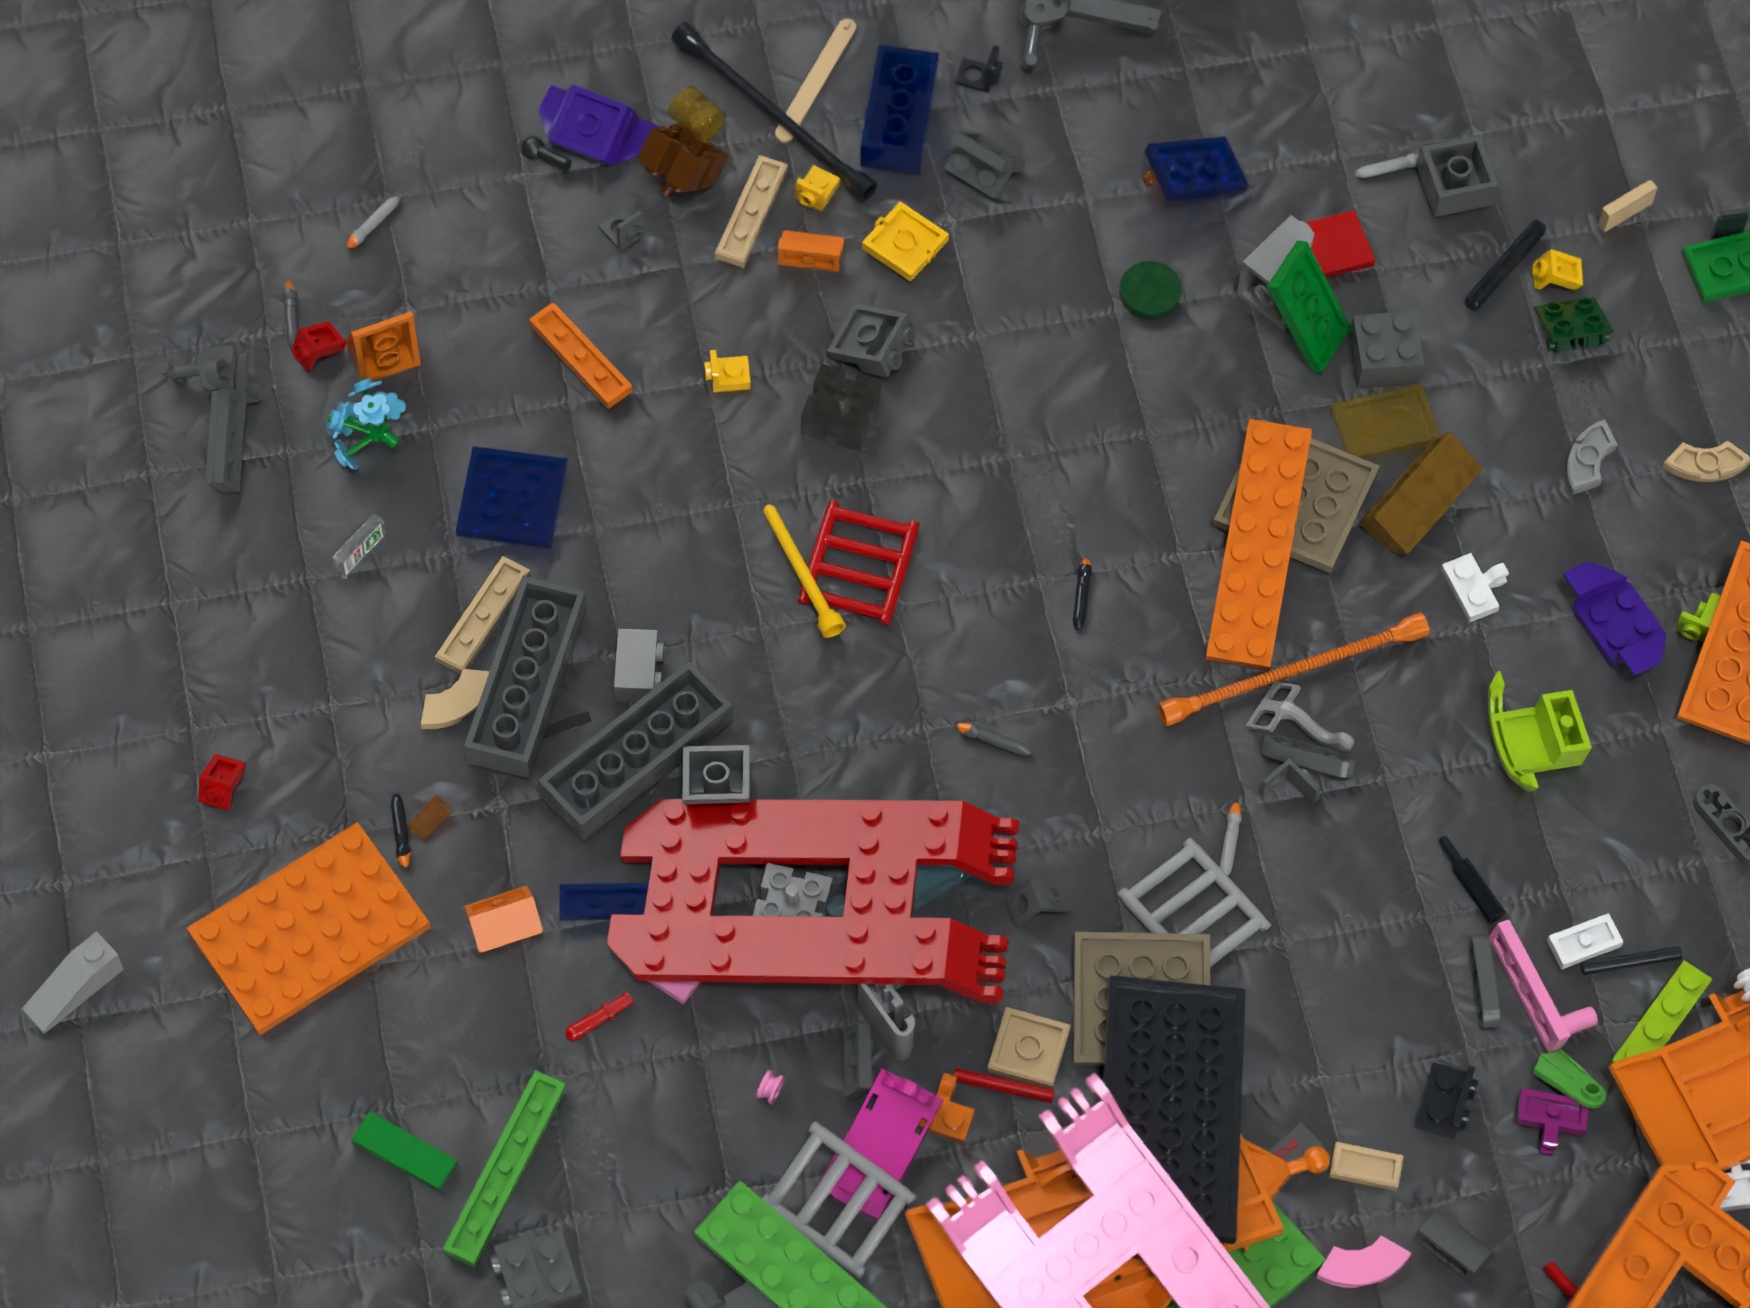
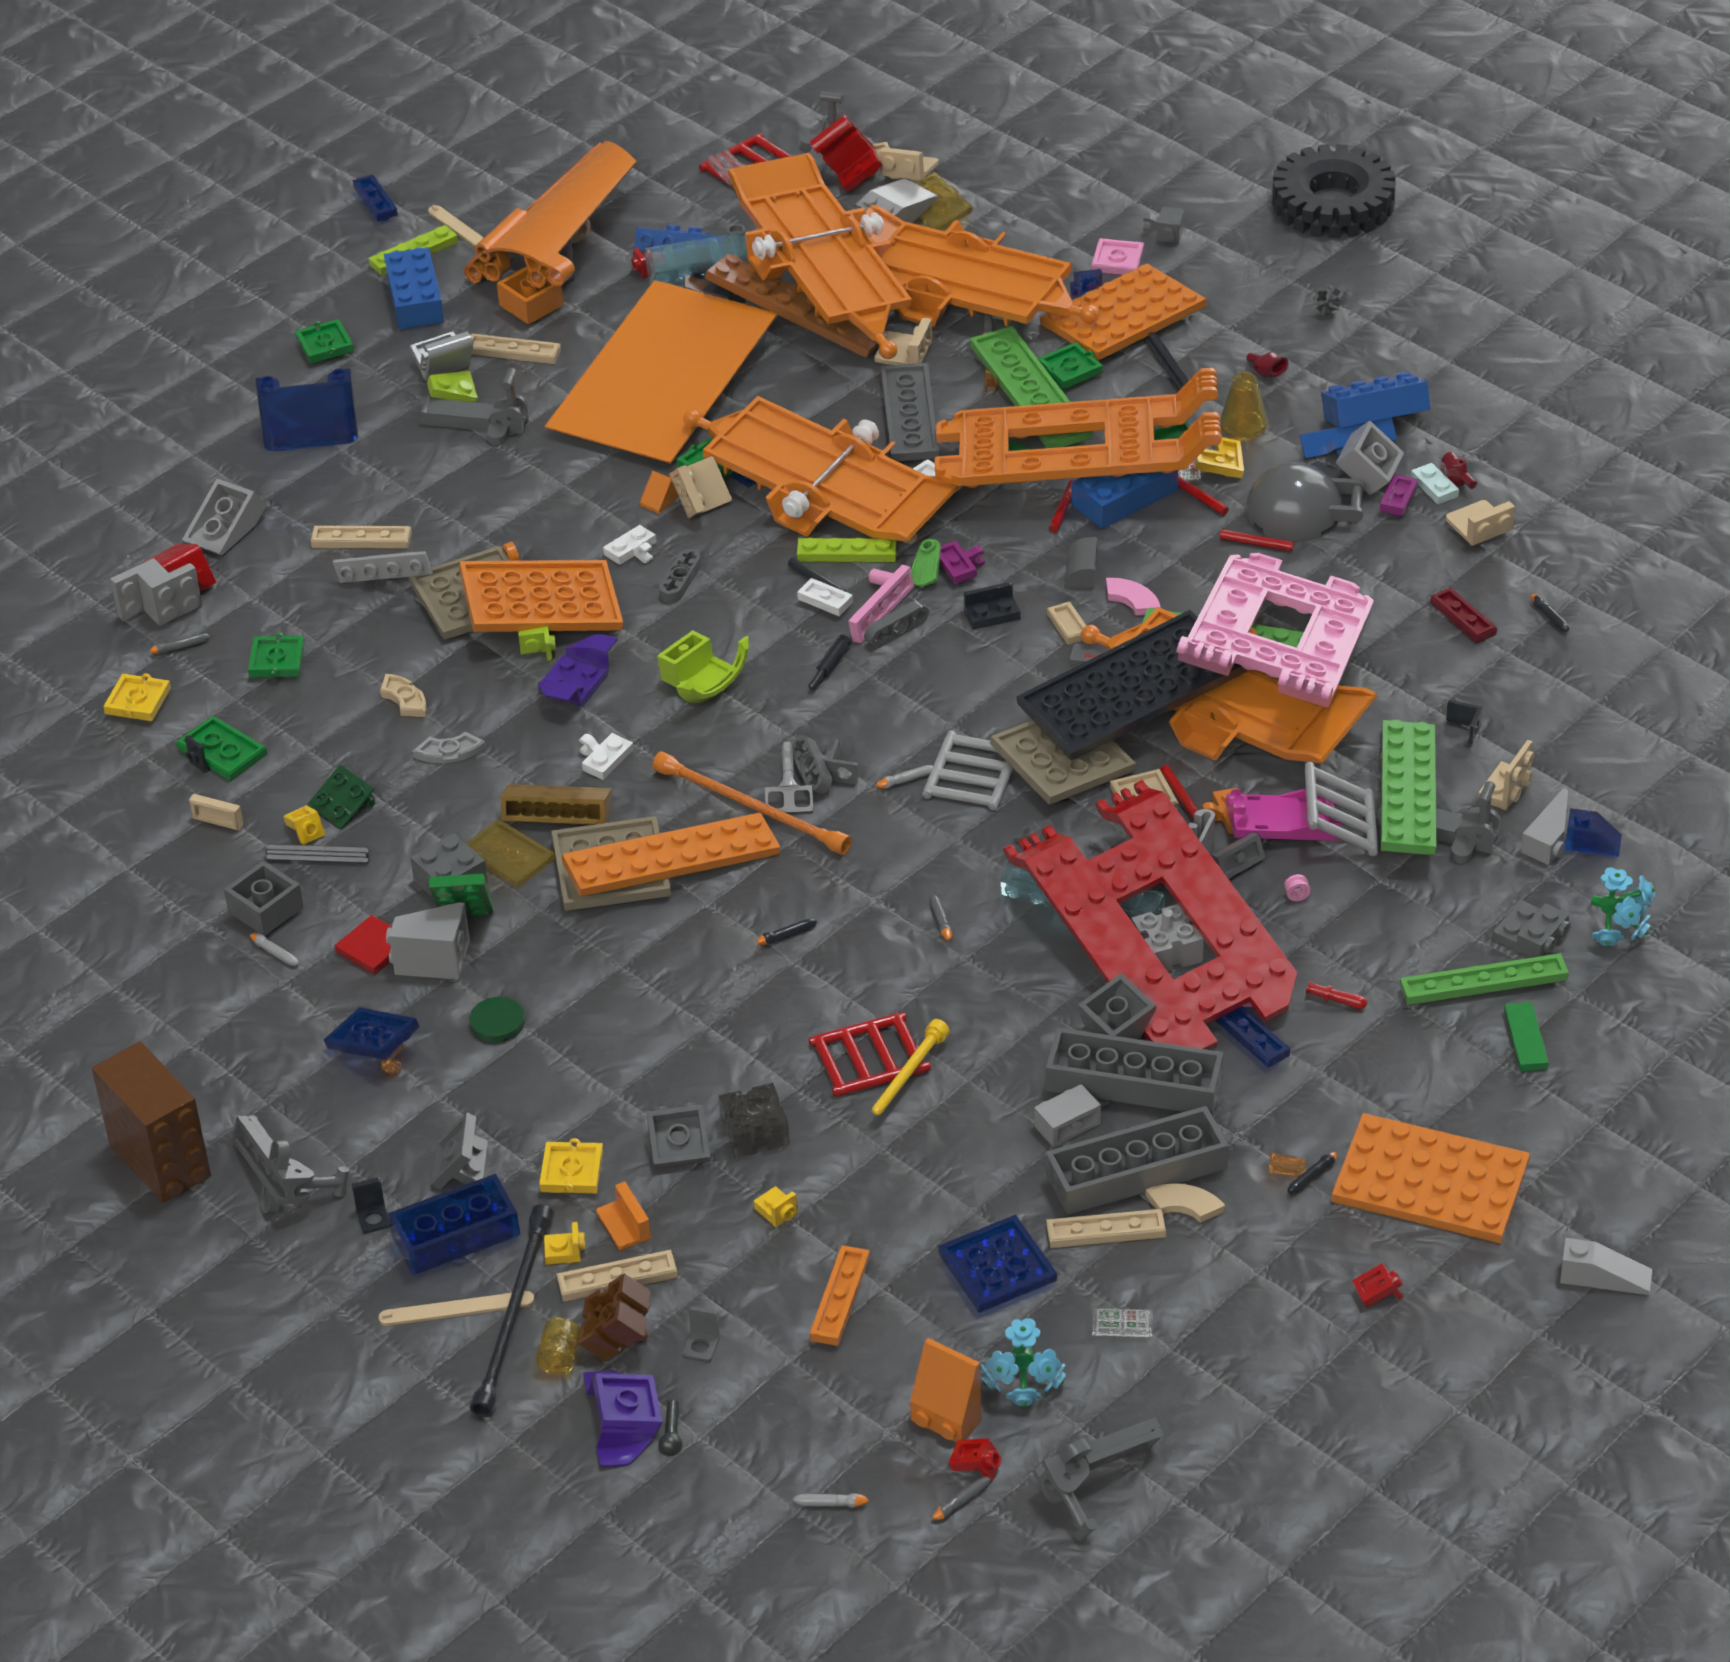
camera: 120 degrees left, 20 degrees down
orange panel [463,885,543,953] -> none

